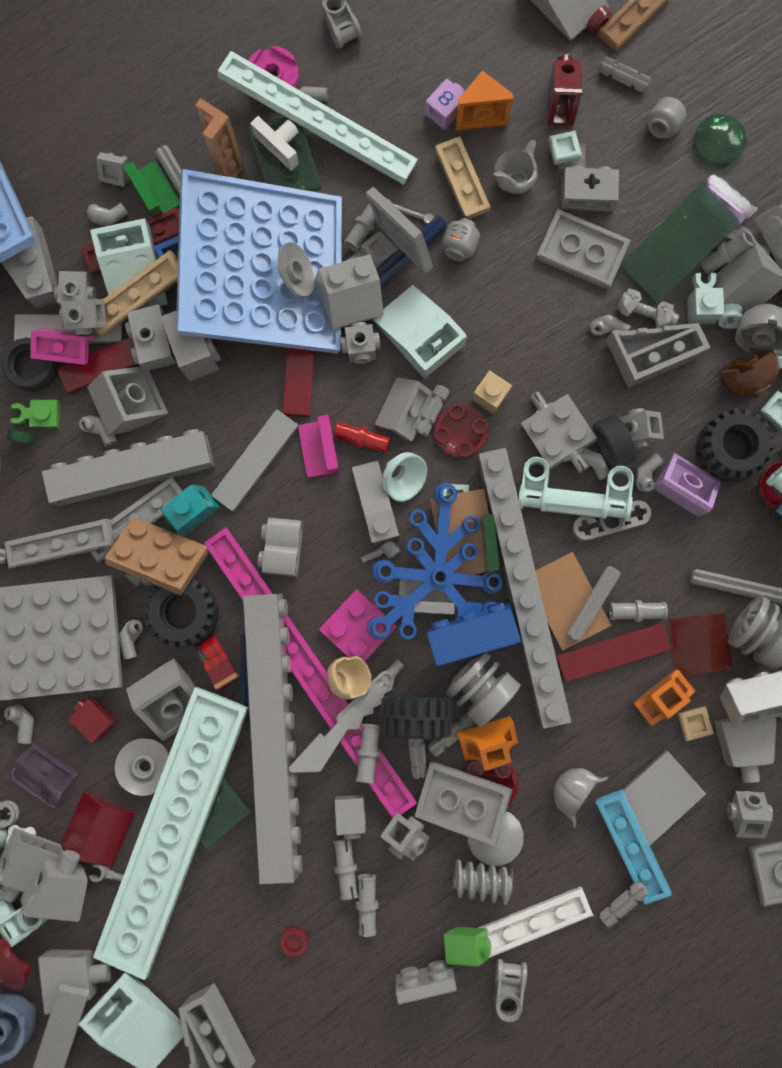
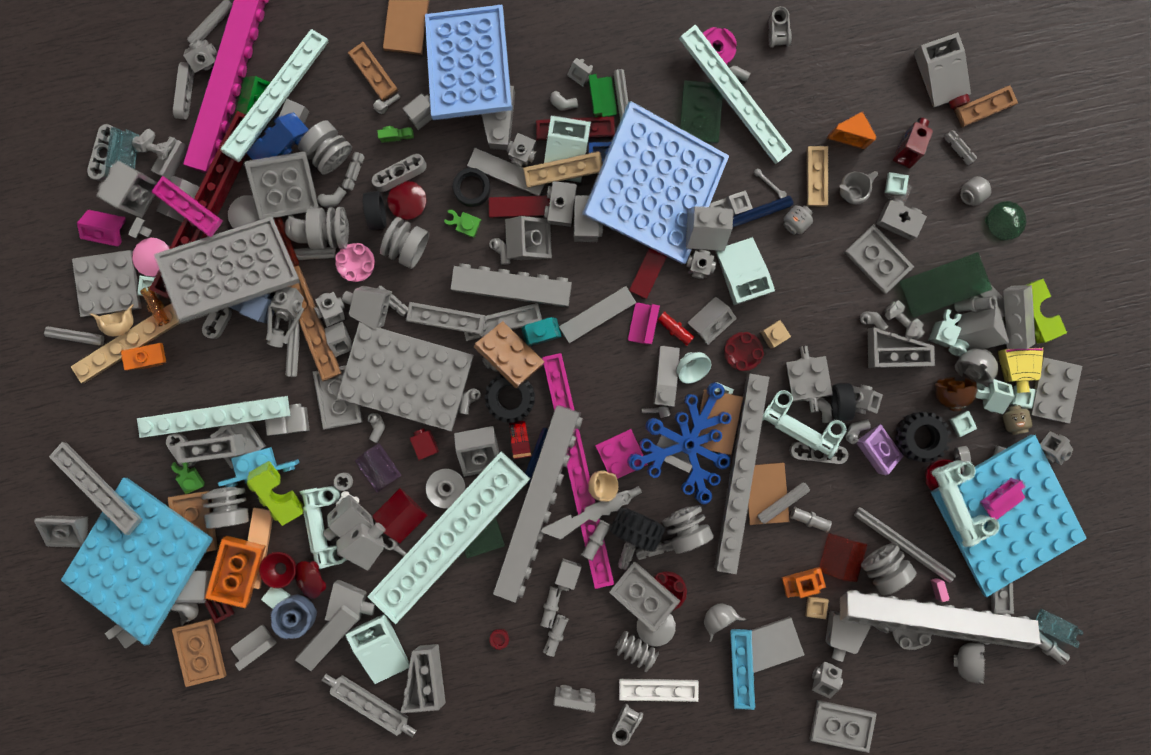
camera: 20 degrees right, 5 degrees up
dark green tile [6,429,36,445] -> none
dark pink panel [30,327,95,365] -> none
light grey brick [59,294,107,335] -> none
nougat fence [195,98,245,178] -> none
white tile [250,116,299,171] -> none
light grey brick [258,518,303,577] -> none
light grey dish [277,242,315,297] -> none
light grey pin [344,204,376,252] -> none
light grey tile [366,187,433,272] -> none
light grey brick [380,813,429,861] -> none
light grey axle [415,385,449,436] -> none
lavender brick [425,78,465,130] -> none
blue wedge [427,602,521,666] -> none
bright green brick [444,927,491,966] -> none
orange brick [457,716,518,771] -> none
dark green tile [480,514,499,571] -> none
dark red tile [555,623,671,682] -> none
light grey axle [600,881,648,927] -> none
clear purple panel [697,174,757,230] -> none

